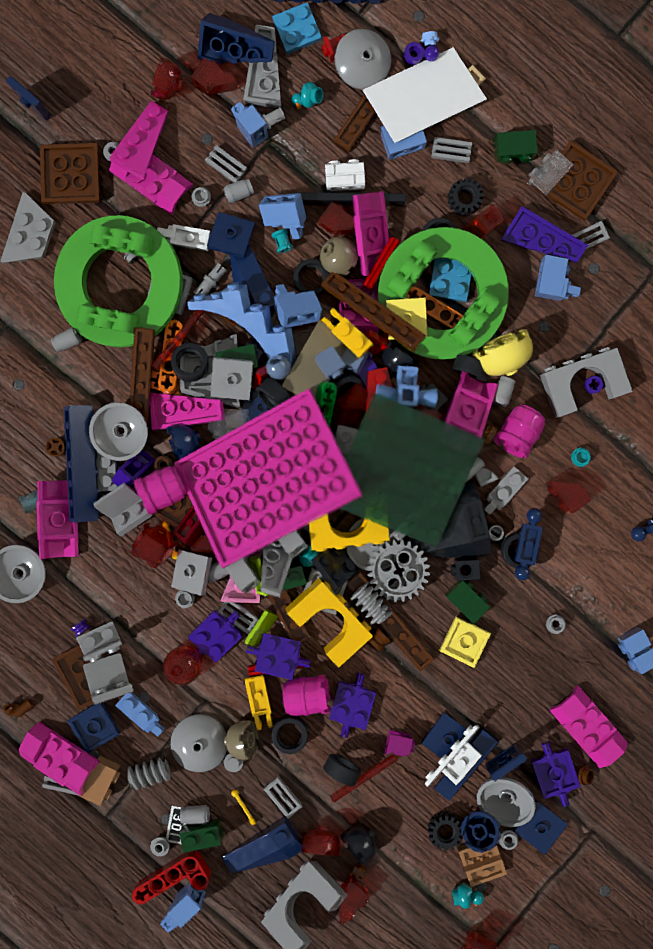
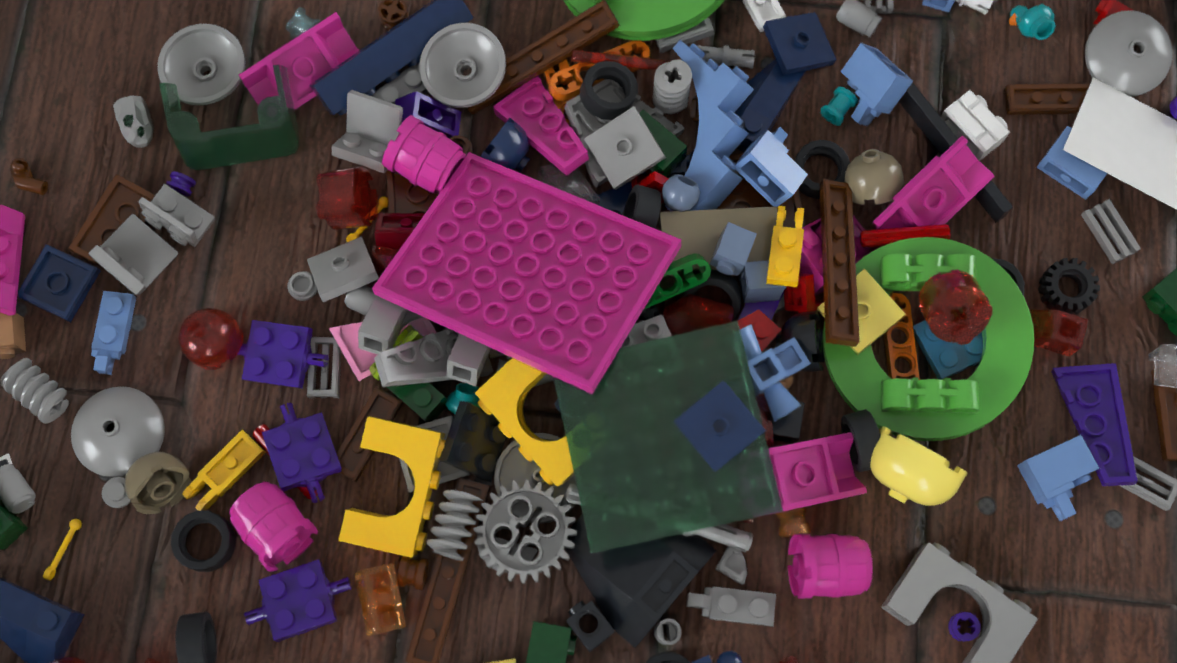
camera: 55 degrees right, 15 degrees down
lime slope [245,608,278,647] -> none
light grey tile [263,775,303,819] -> none
clear red slope [318,202,356,236] -> none
light grey piece [492,376,515,407] -> none
none -> light grey rock [113,95,154,148]
none -> clear green windscreen [159,64,300,170]
none -> clear orange brick [355,563,406,636]
none -> light grey piece [652,59,692,114]
none -> dark blue plate [673,380,766,473]
none -> clear red brick [919,270,993,345]

